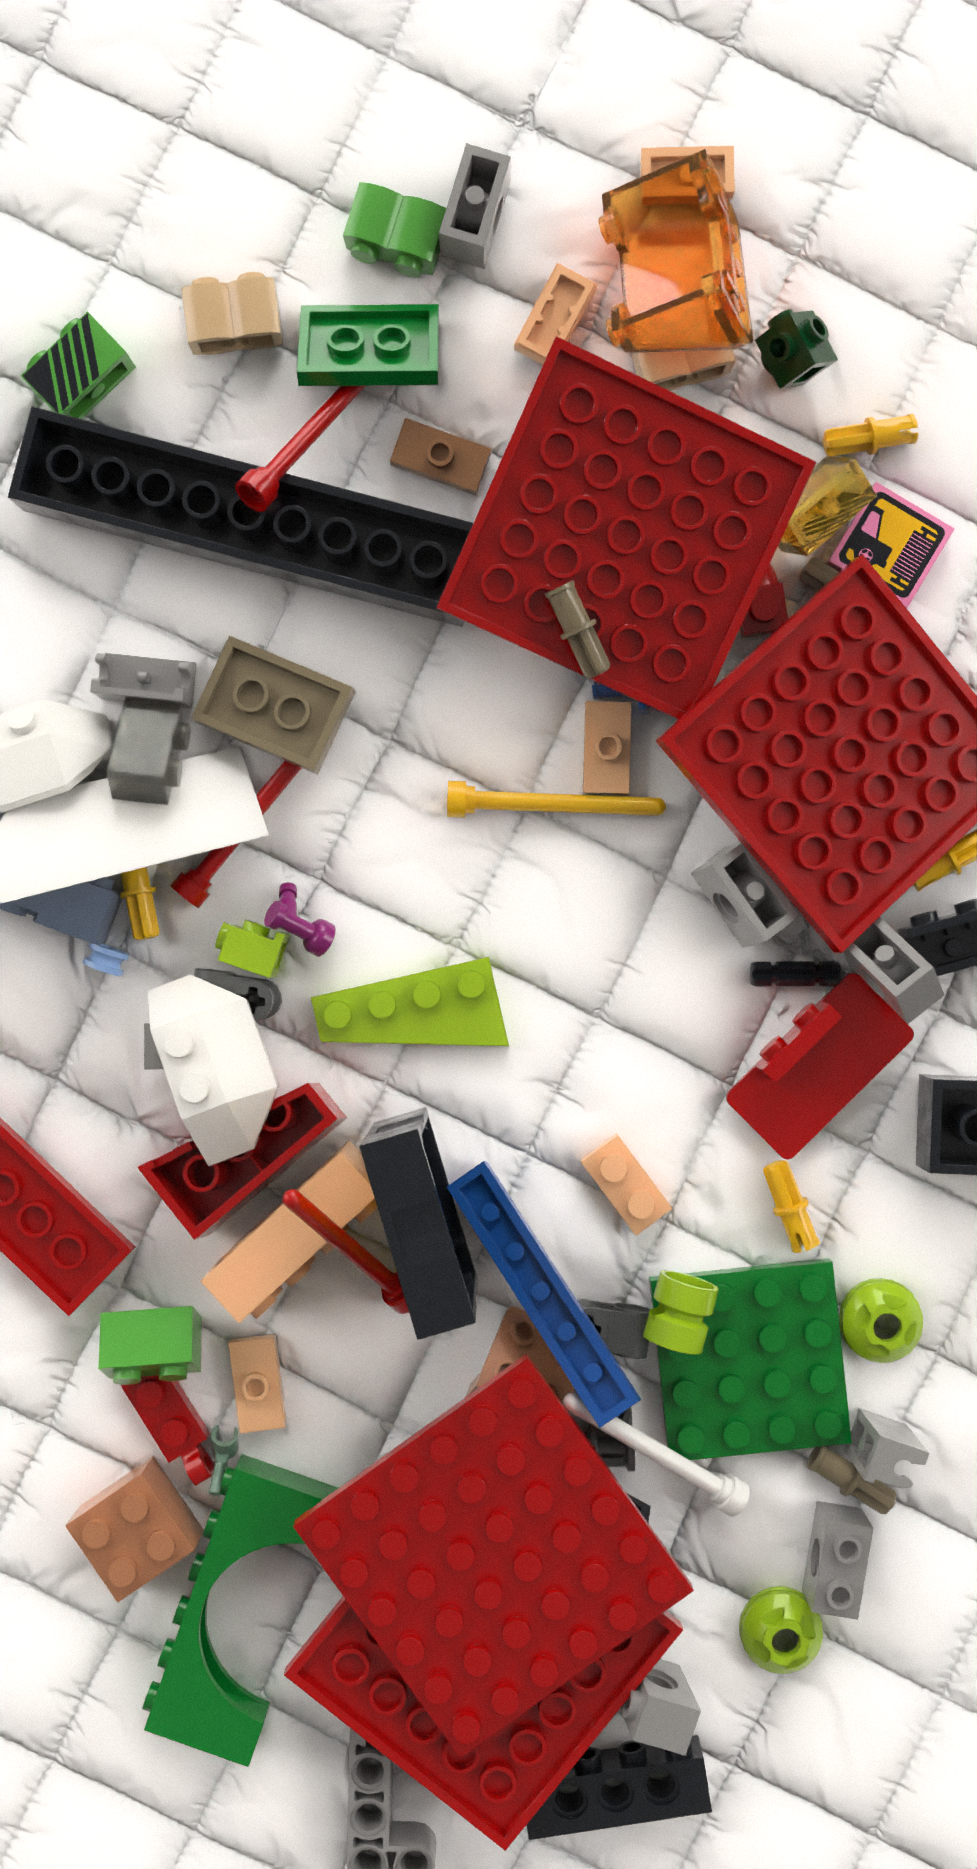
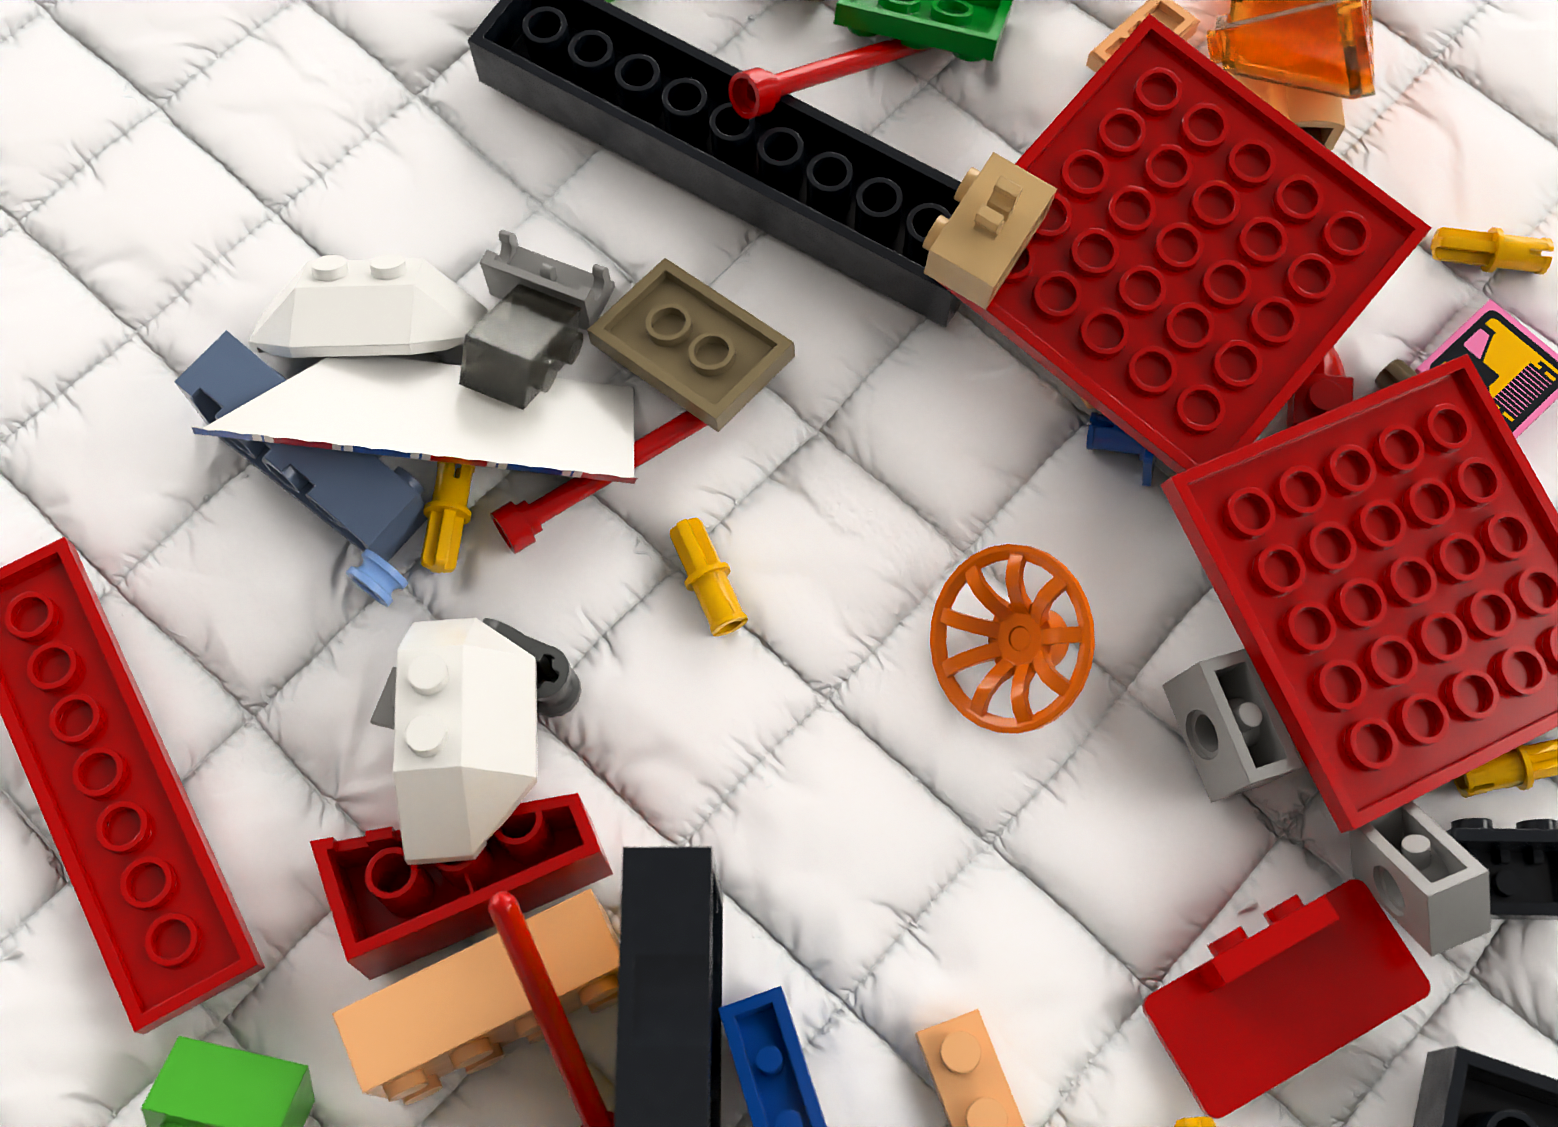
camera: 20 degrees right, 20 degrees down
lime brick [215,920,291,978] -> none
magenta piece [264,882,336,957] -> none
lime wing [311,957,509,1046] -> none
medium nougat plate [390,418,491,496] -> none
yellow piece [447,781,666,818] -> none
dark tan axle [545,580,610,678] -> none
light nougat plate [583,701,632,795] -> none
black axle [750,961,841,987] -> none
dark green brick [755,309,838,389] -> none
clear yellow brick [778,456,877,556] -> none
none -> yellow axle [669,517,748,637]
none -> tan brick [922,152,1057,310]
none -> orange wheel [930,544,1095,734]

